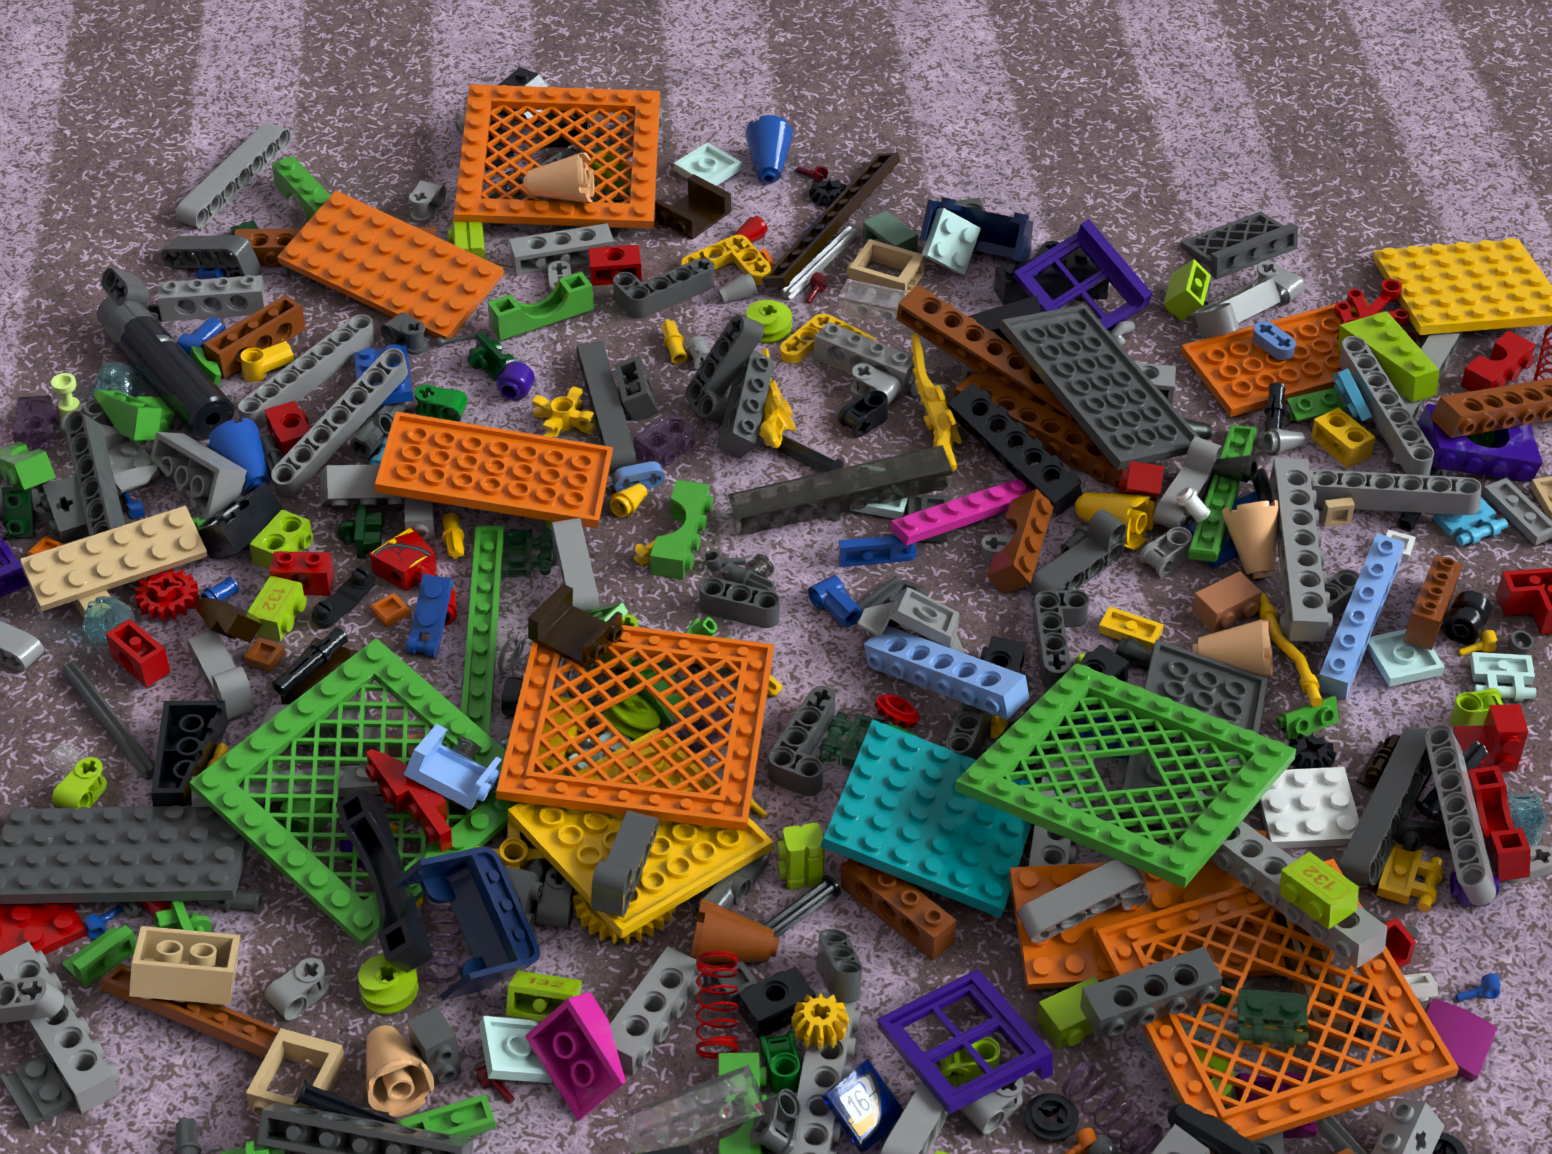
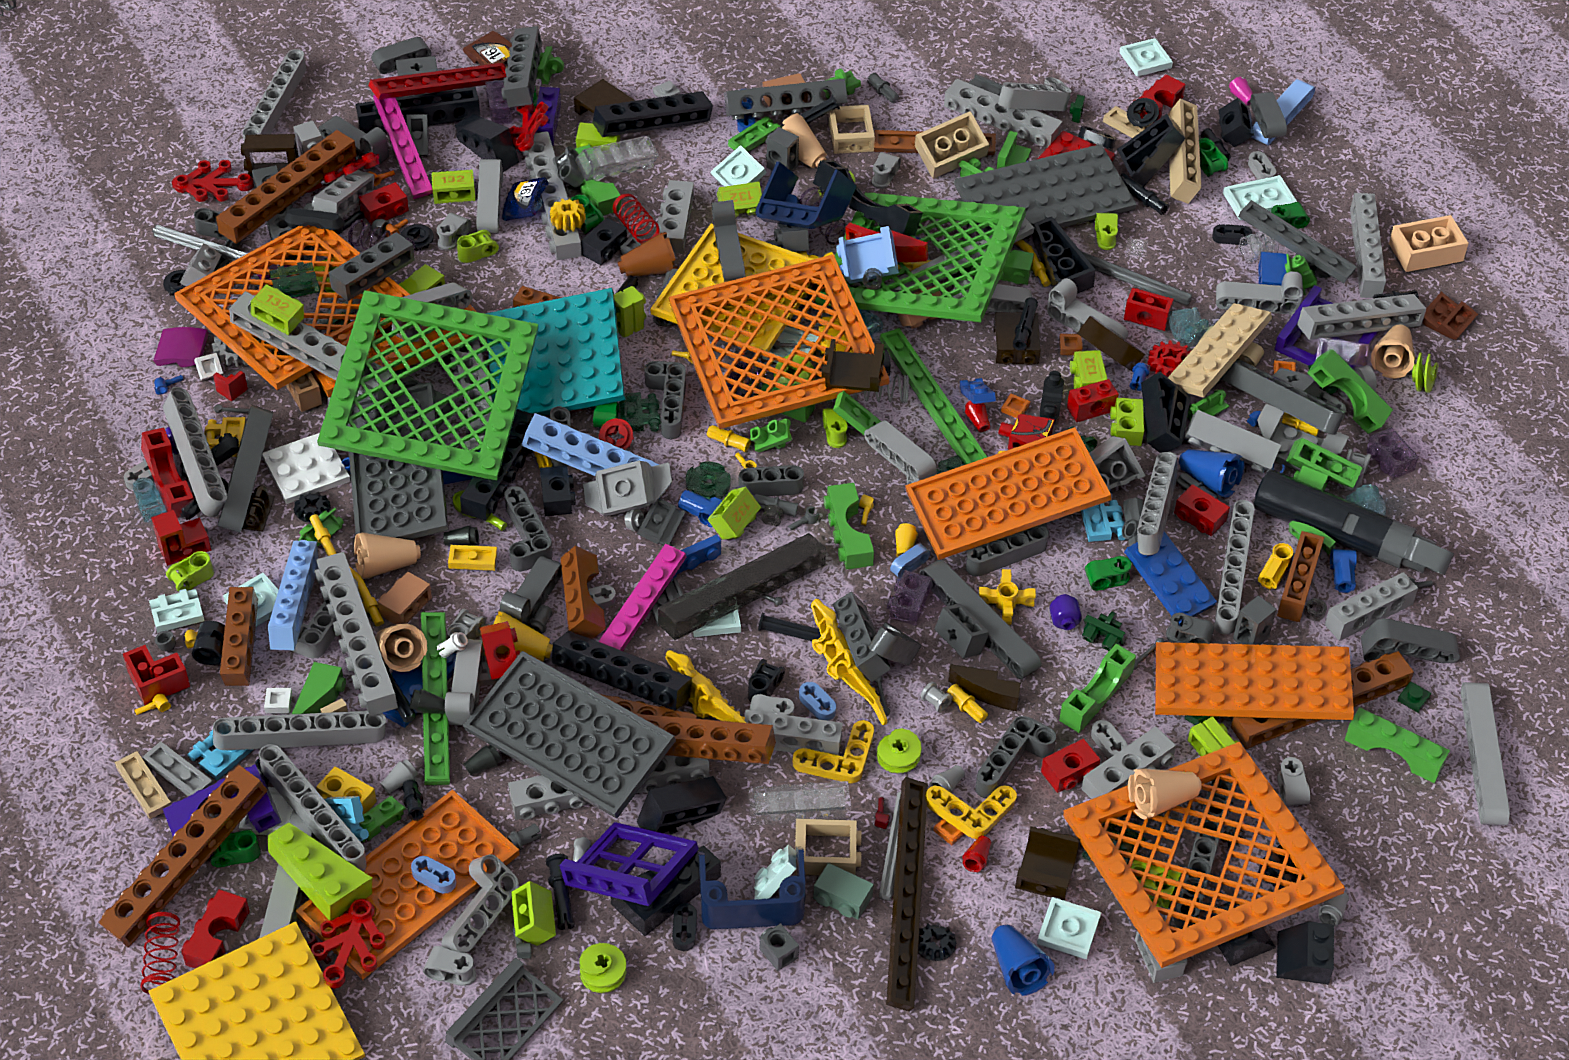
camera: 155 degrees right, 5 degrees up
yellowish green piece [51,373,81,422] -> none
dark pink slope [525,992,626,1121] -> none
dark red hand [796,166,829,183] -> none
dark grey beam [817,929,862,1003] -> none
dark purple window [877,969,1053,1115] -> none
none -> bright green slope [292,662,346,714]
none -> dark grey pin [507,823,541,850]
none -> black pin [545,853,575,930]
none -> lime piece [579,943,627,993]
none -> clear green plate [685,461,731,500]
none -> lime brick [707,487,761,540]
none -> yellow hand [735,452,757,469]
none -> medium blue beam [799,682,836,721]
none -> dark brown slope [948,664,1021,712]
none -> dark grey brick [1233,595,1276,645]

